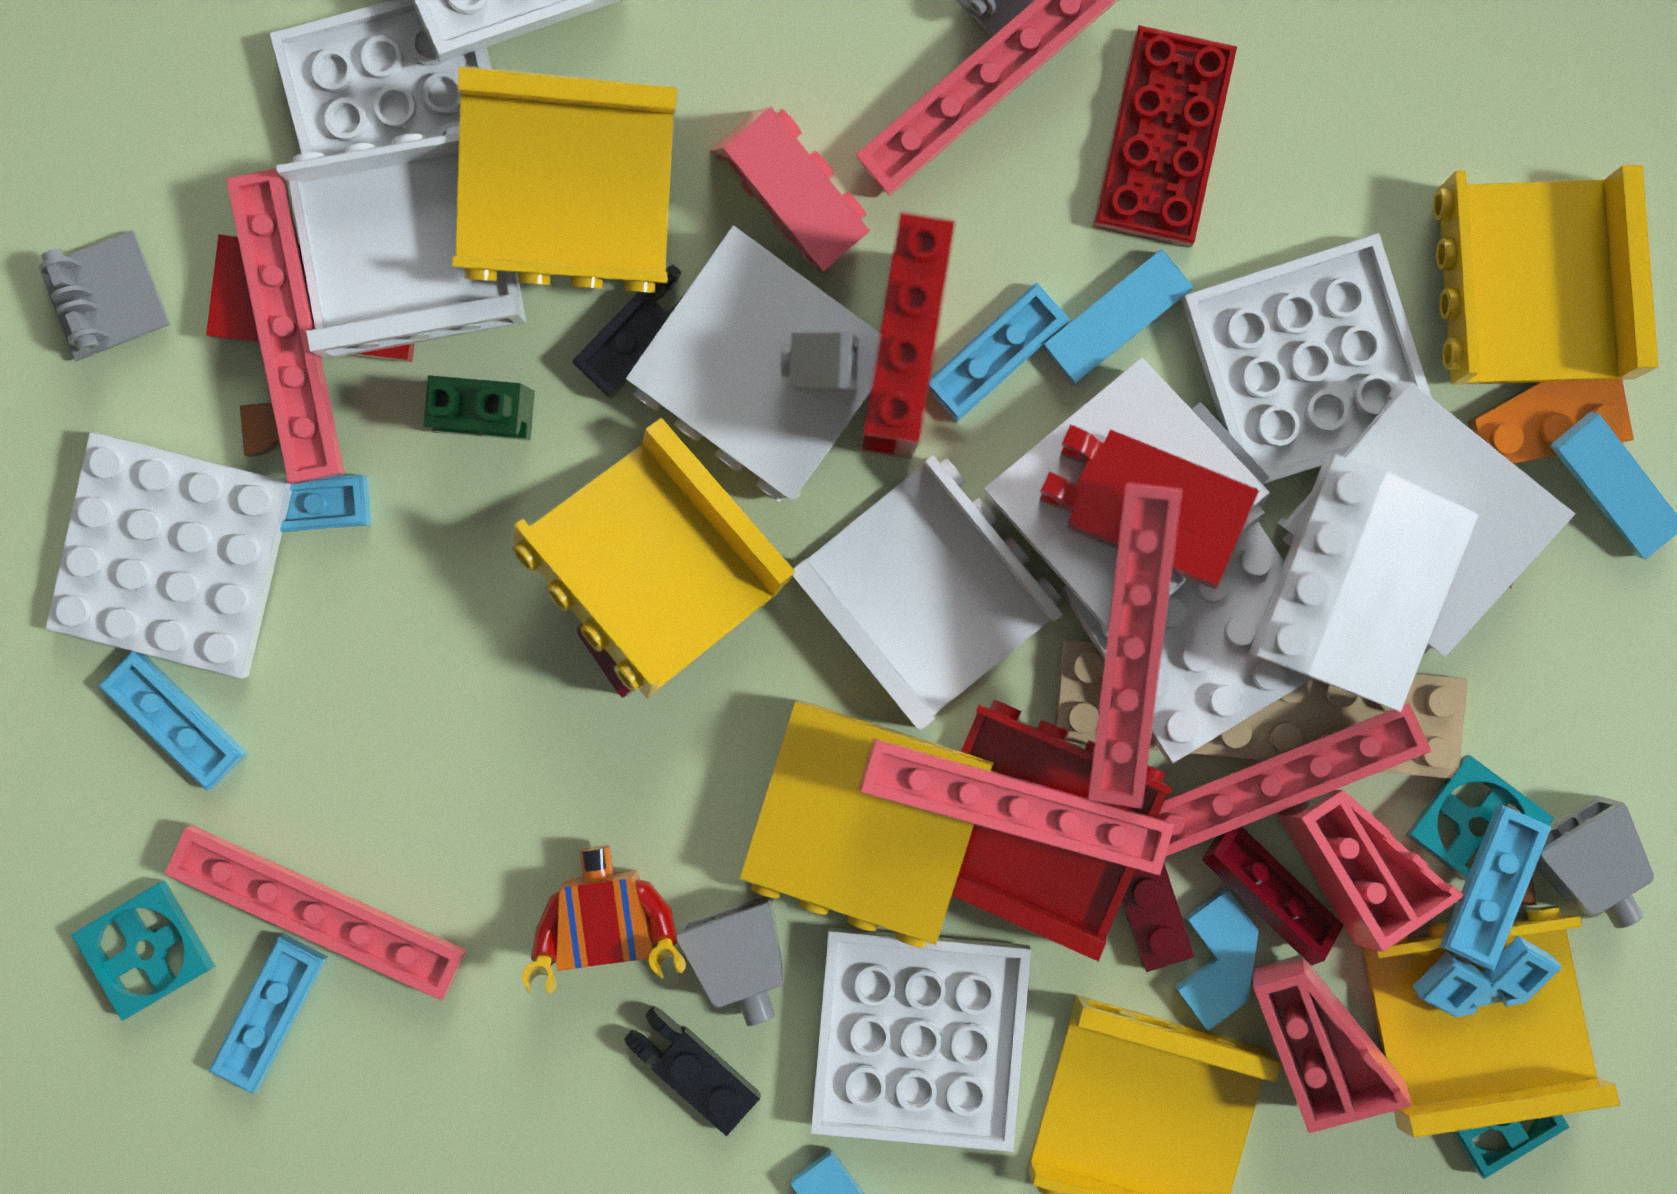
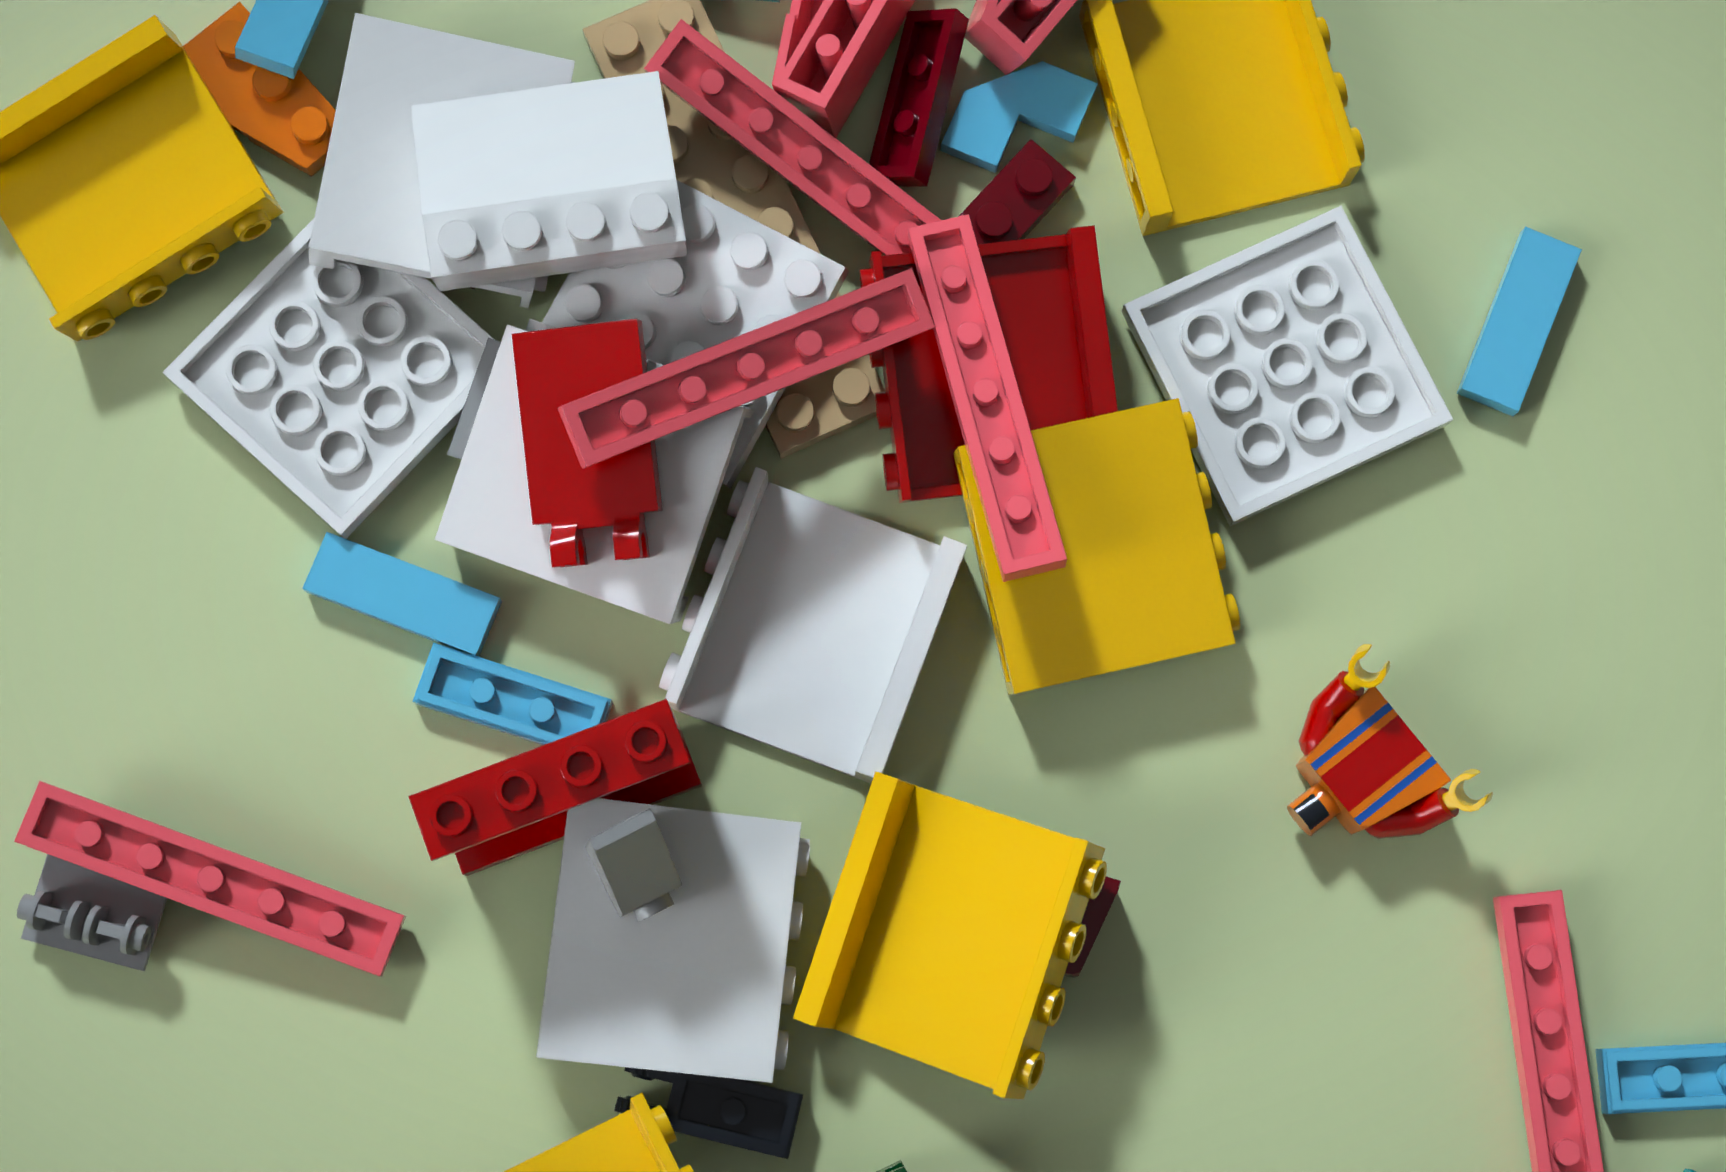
camera: 130 degrees left, 10 degrees down
black hinge [624,1006,761,1137] -> none
light grey torso [676,896,785,1026] -> none
coral wedge [710,106,870,271] -> none
red tile [1093,25,1237,248] -> none

